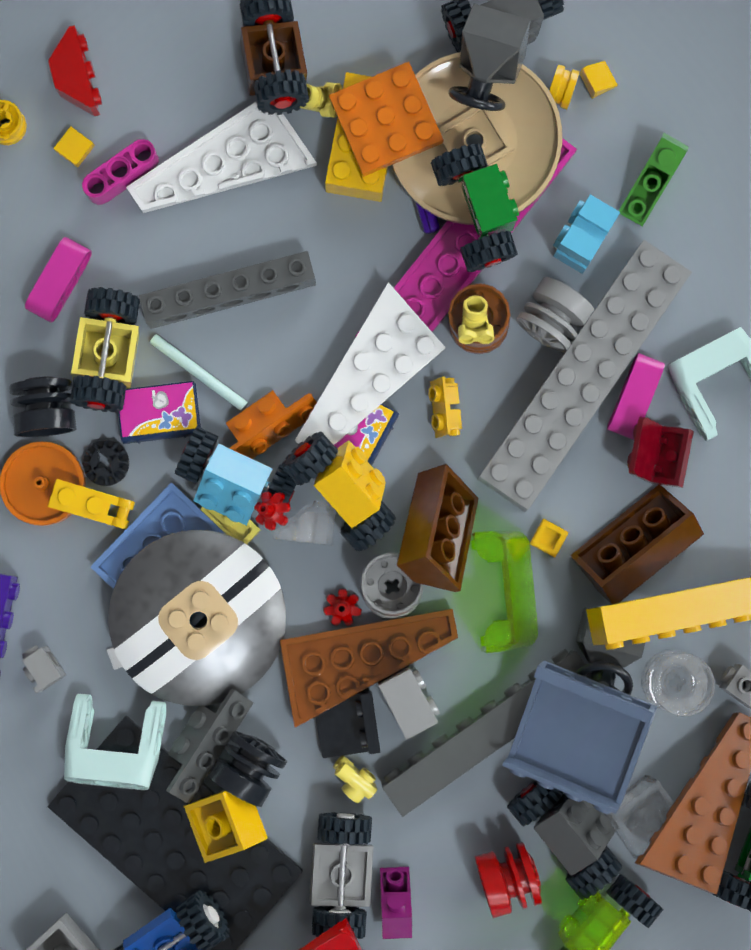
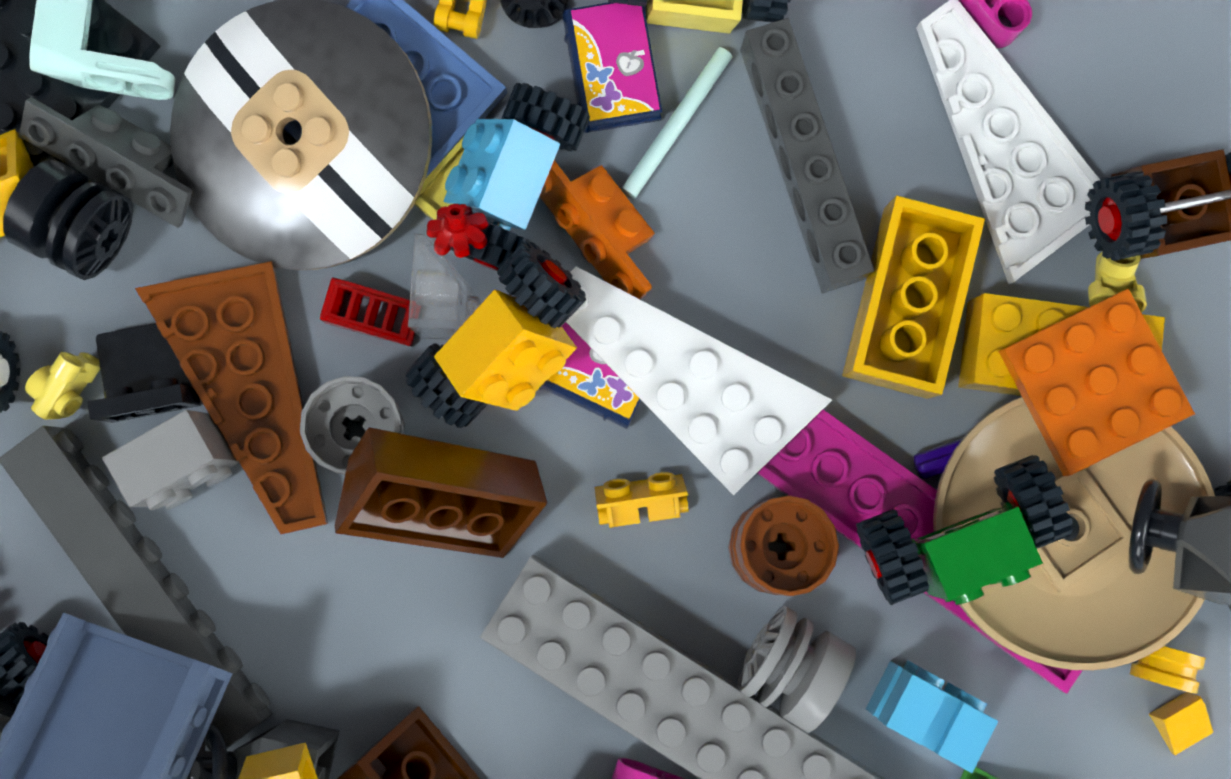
camera: 85 degrees right, 0 degrees up
red plant [323,588,362,626] -> none
light yellow plate [458,295,494,344] -> none
clear neon green windscreen [470,531,538,653] -> none
yellow tile [529,518,569,558] -> none
none -> red slope [320,277,424,347]
none -> yellow brick [842,195,985,399]

